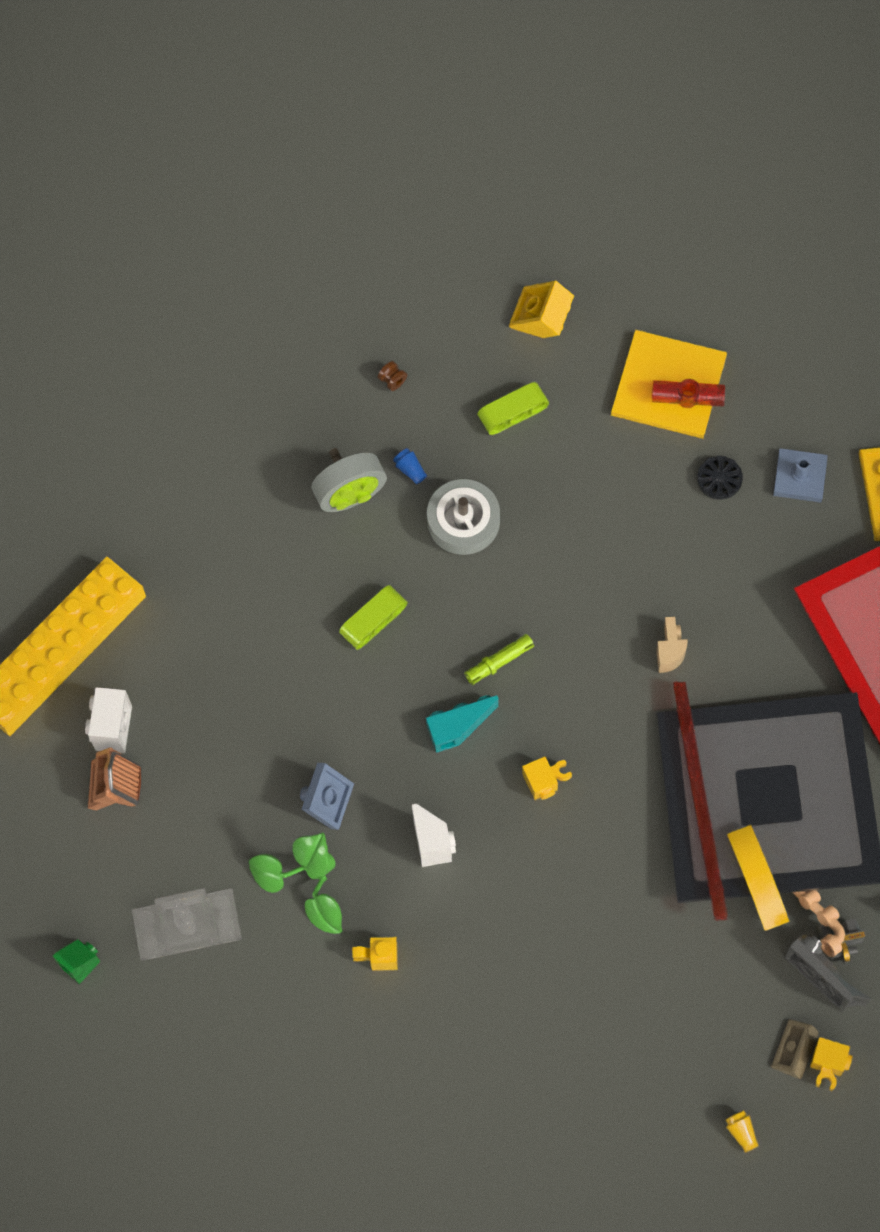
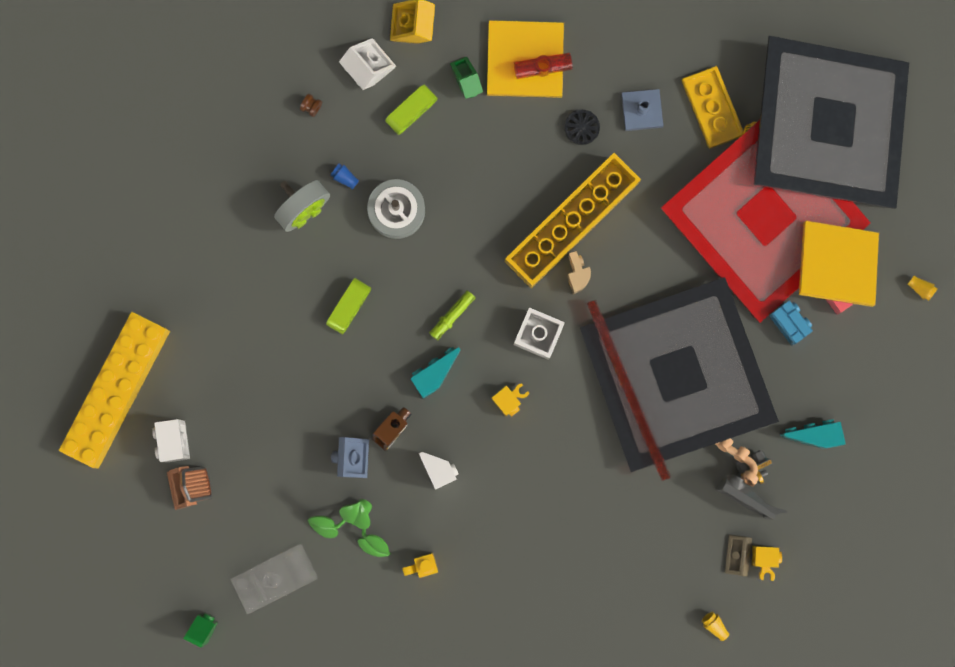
camera: 25 degrees left, 15 degrees up
yellow slope [727,825,789,931] -> none
none -> white slope [339,38,396,90]
none -> reddish brown torso [371,407,412,451]
none -> green slope [450,57,483,99]
none -> yellow brick [505,153,641,289]
none -> white brick [514,308,565,360]

